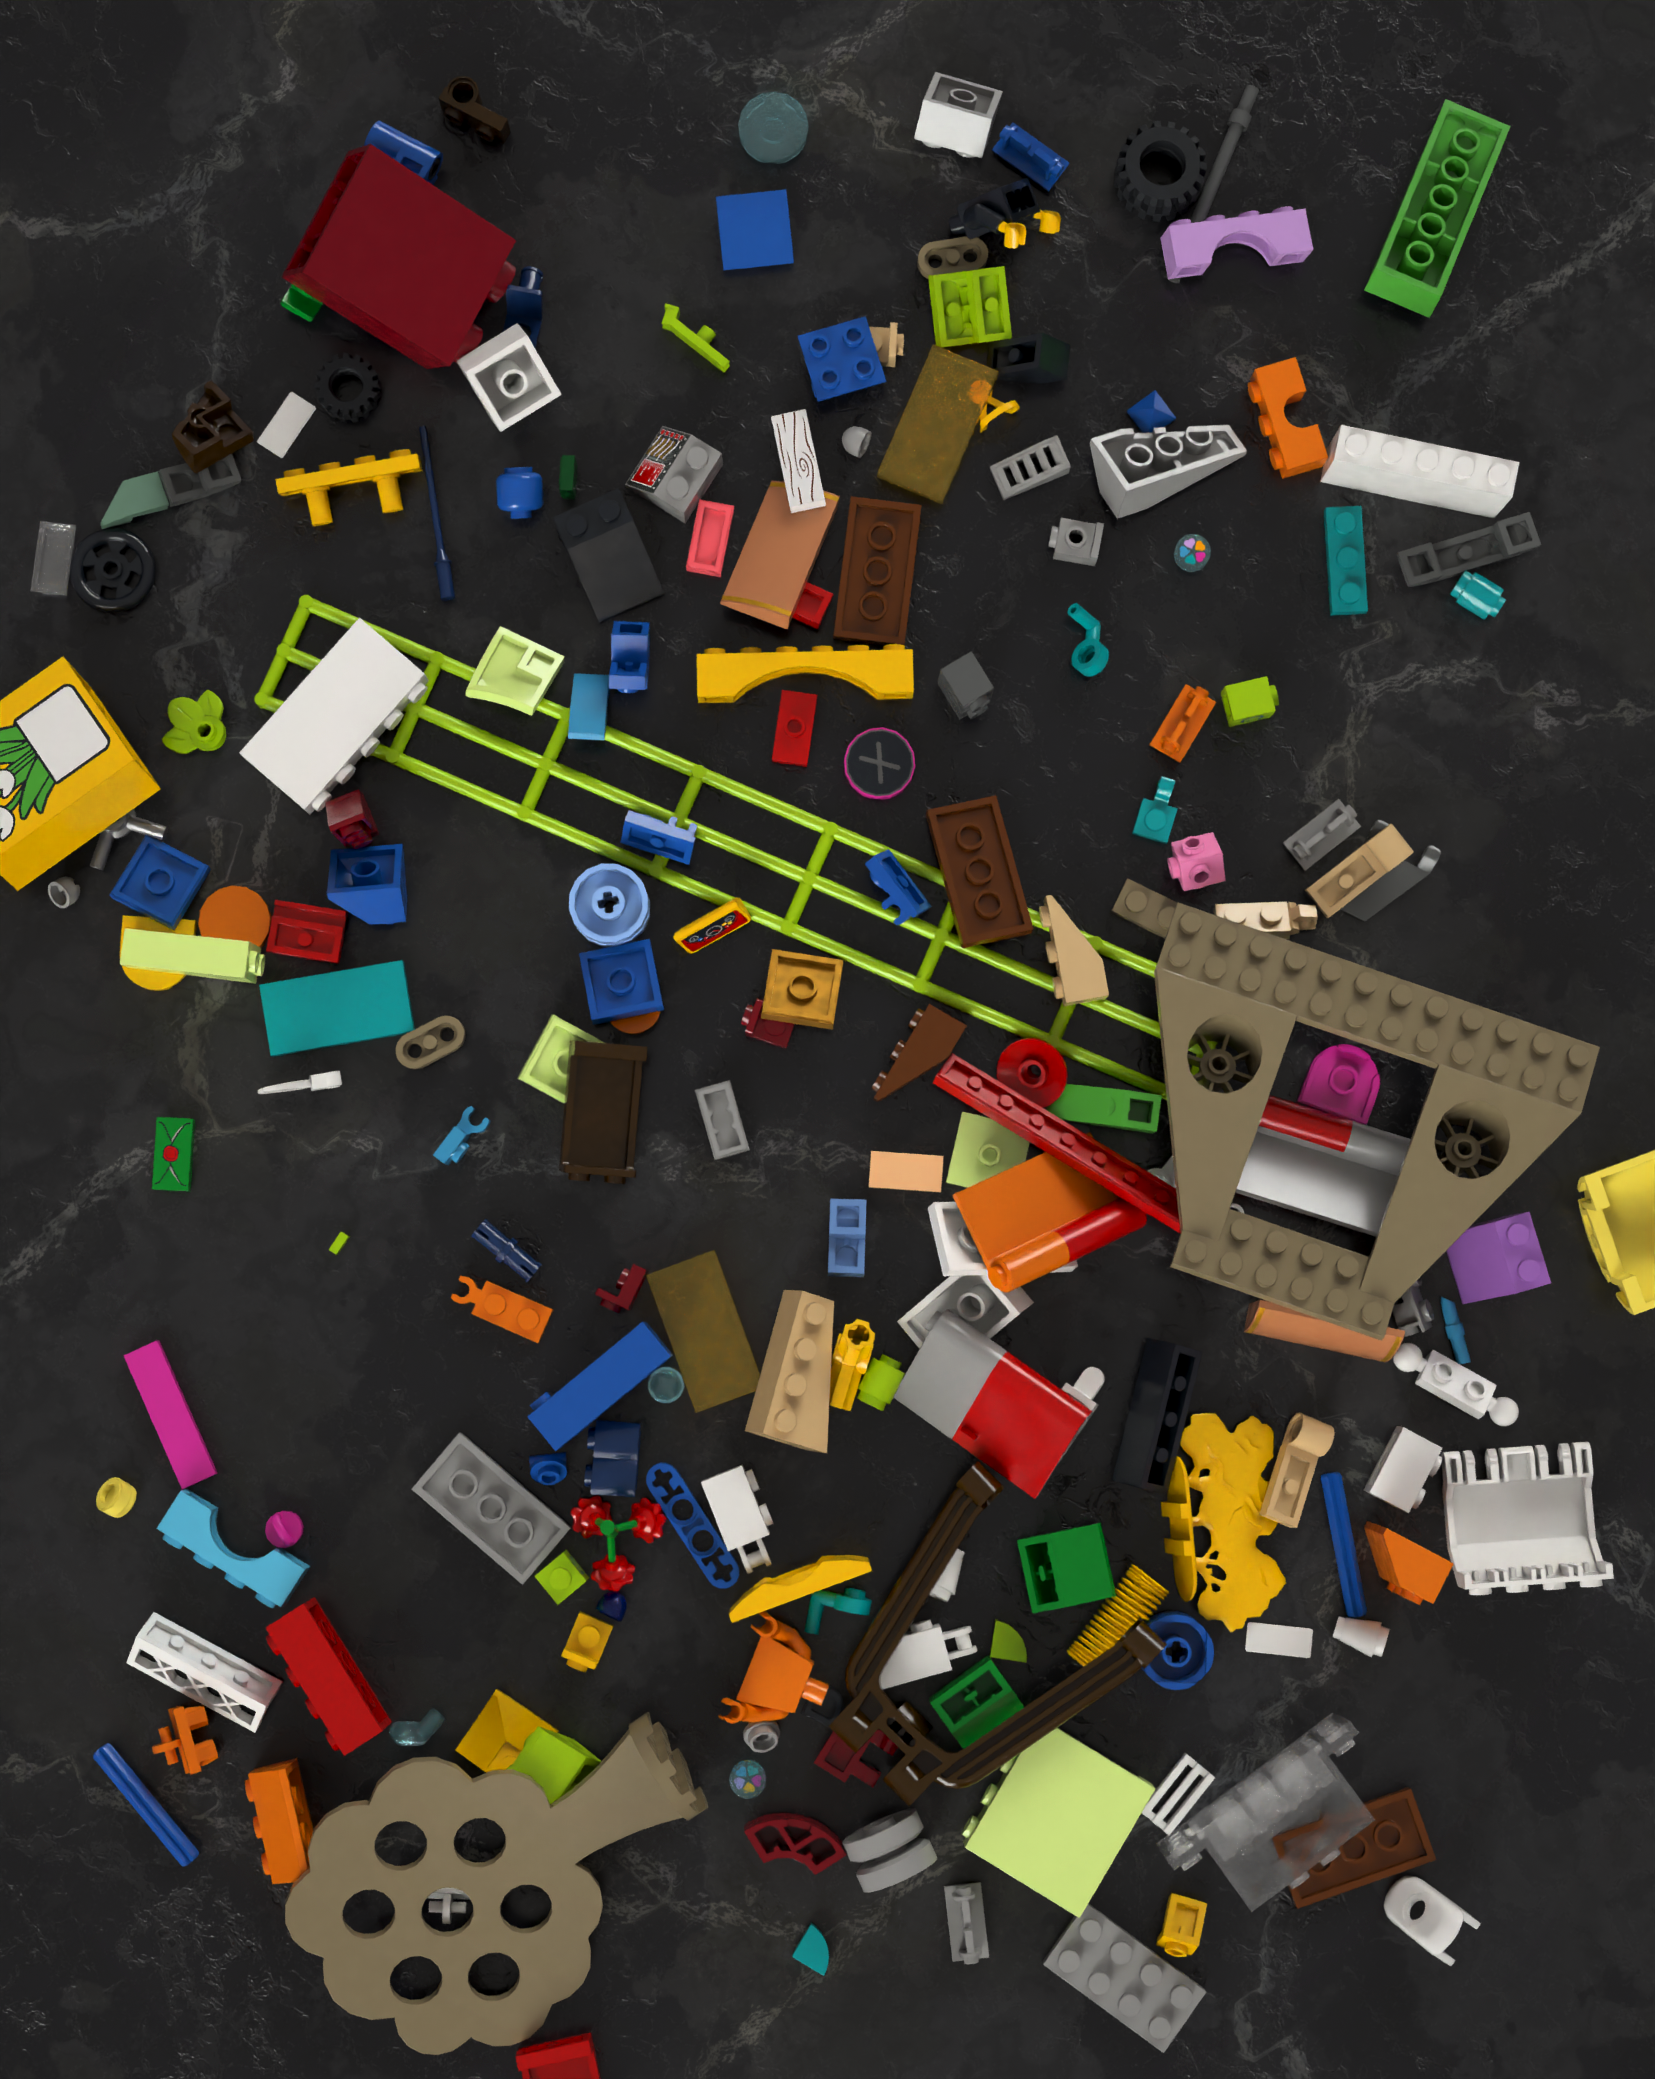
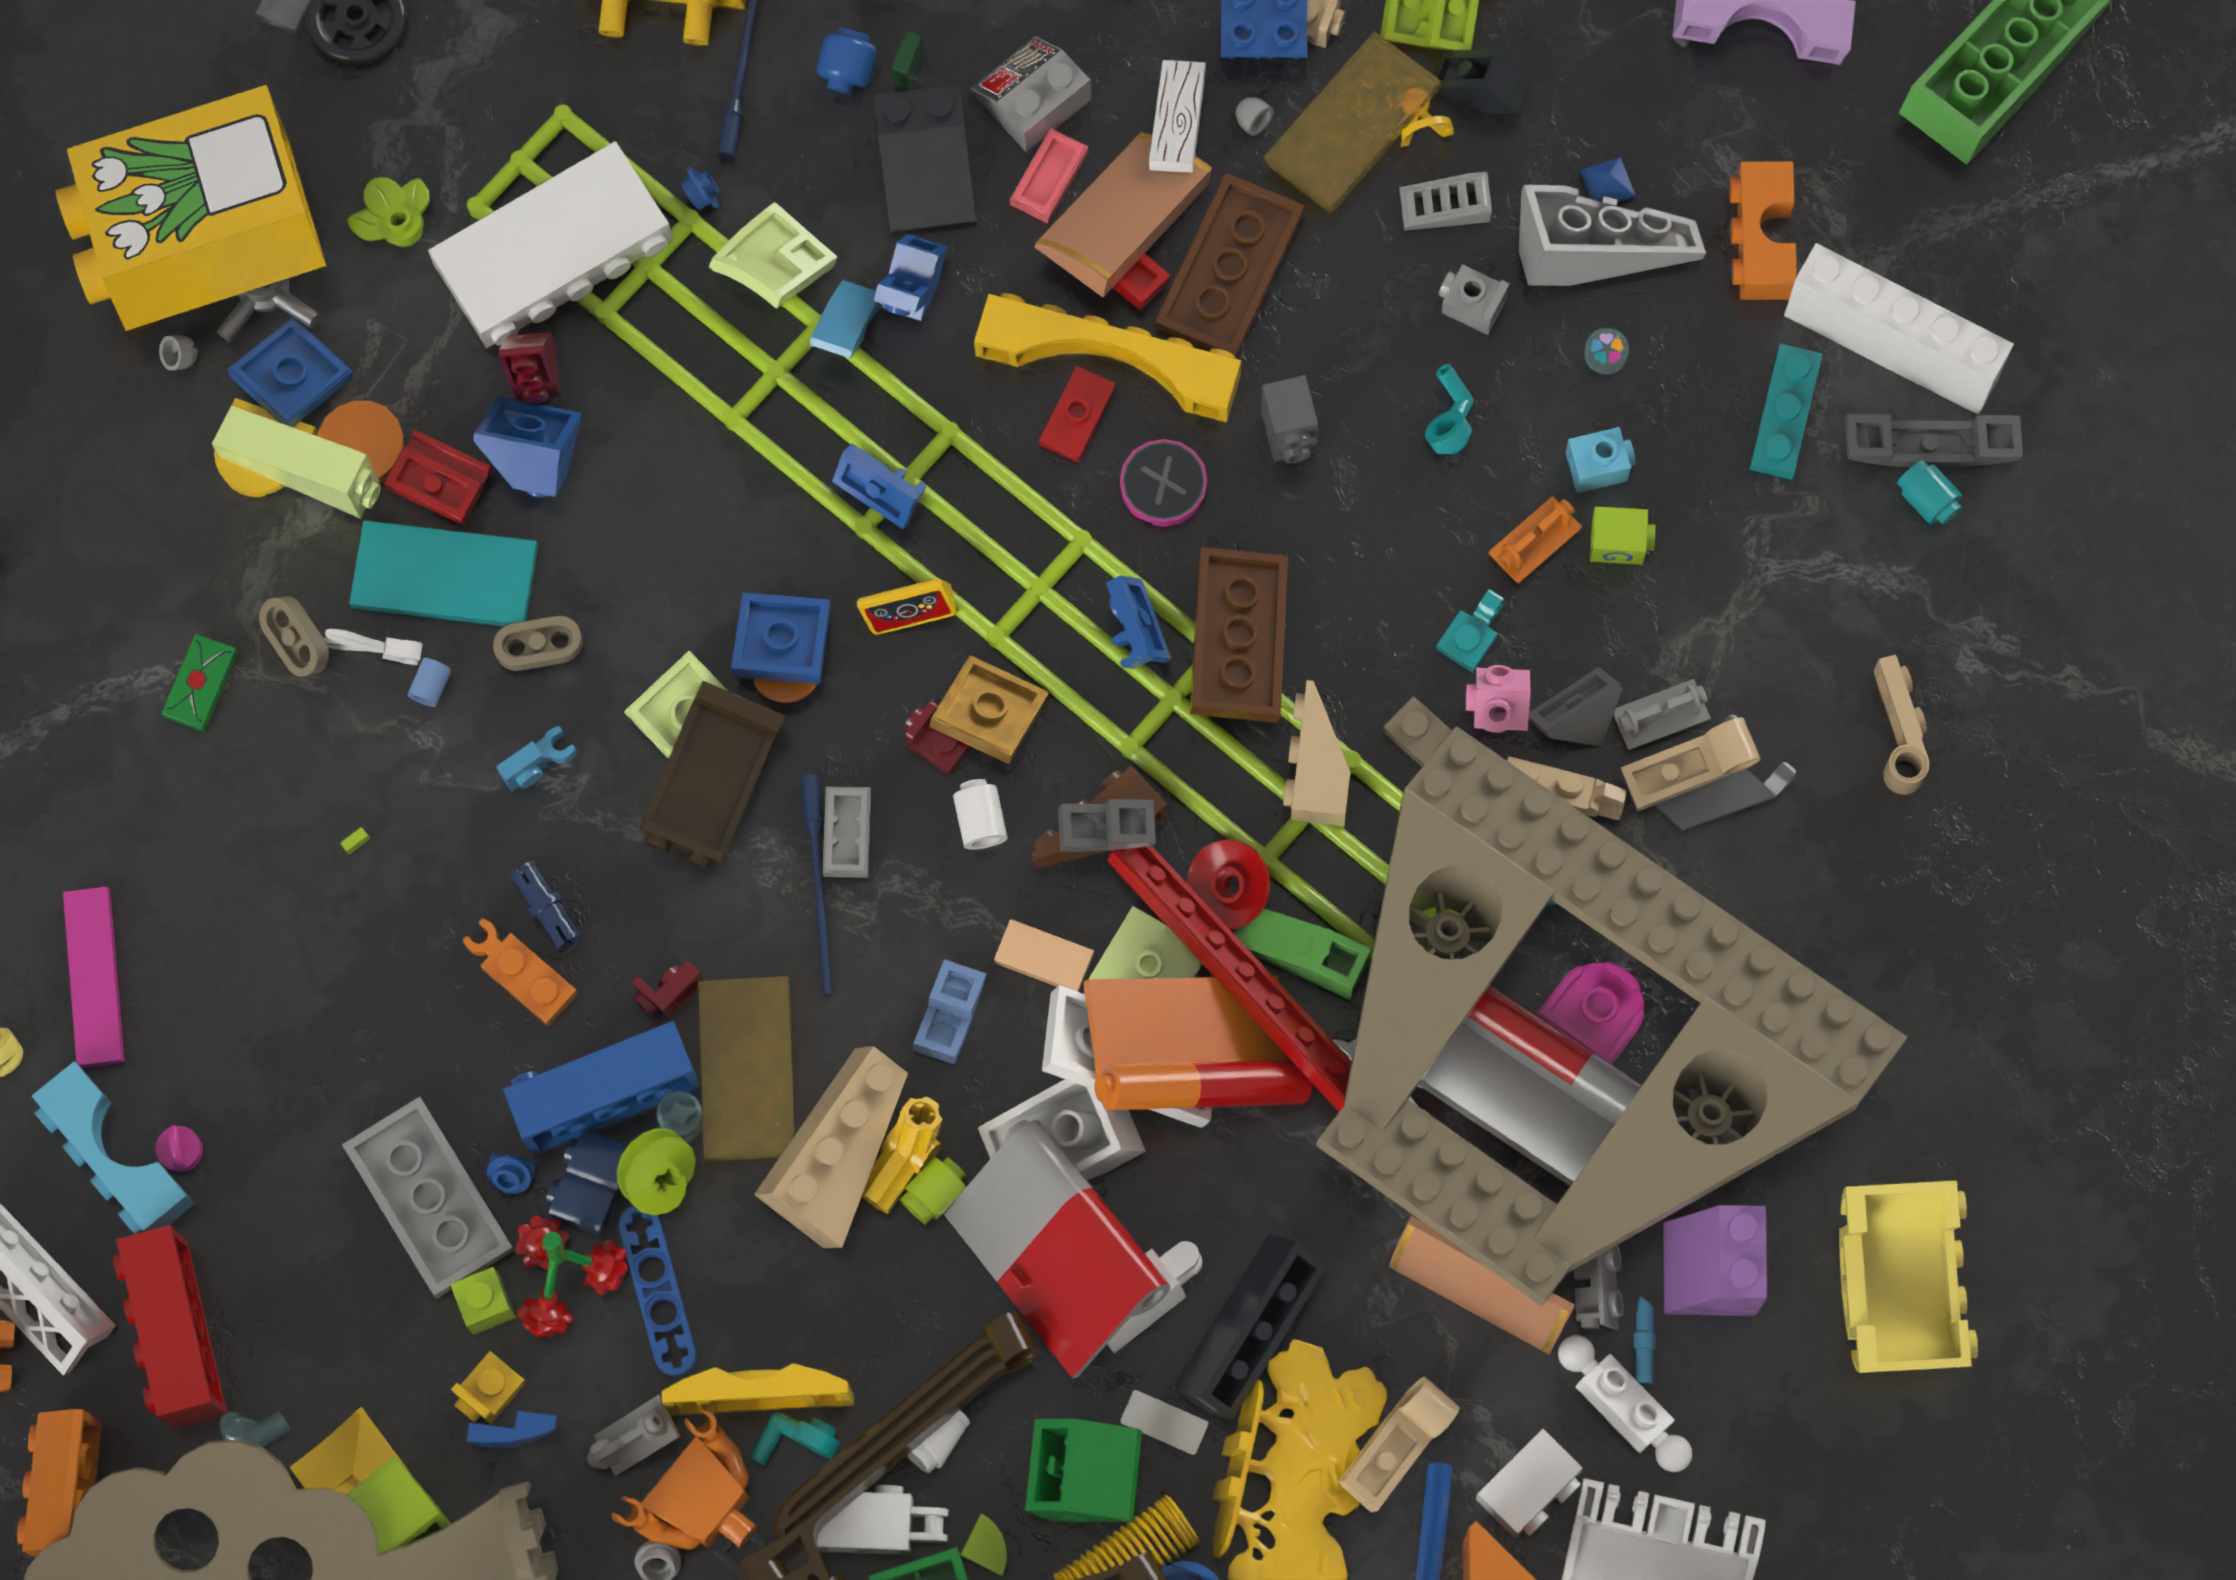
camera: 25 degrees right, 10 degrees down
light blue wheel [569,863,650,947] -> none
clear blue hinge [595,1591,627,1622] -> none
white brick [701,1464,774,1574] -> none
none -> dark tan plate [259,596,329,677]
none -> medium blue hinge [407,658,451,707]
none -> blue slope [466,1411,557,1449]
none -> light grey hinge [587,1395,680,1476]
none -> lime piece [617,1128,696,1215]
none -> blue plate [681,166,719,210]
none -> dark blue piece [801,774,832,995]
none -> white brick [953,779,1008,850]
none -> dark grey slope [1058,799,1156,852]
none -> white sticker [1120,1390,1209,1455]
none -> dark grey slope [1529,667,1622,747]
none -> medium azure brick [1566,427,1636,493]
none -> tan plate [1873,654,1929,795]

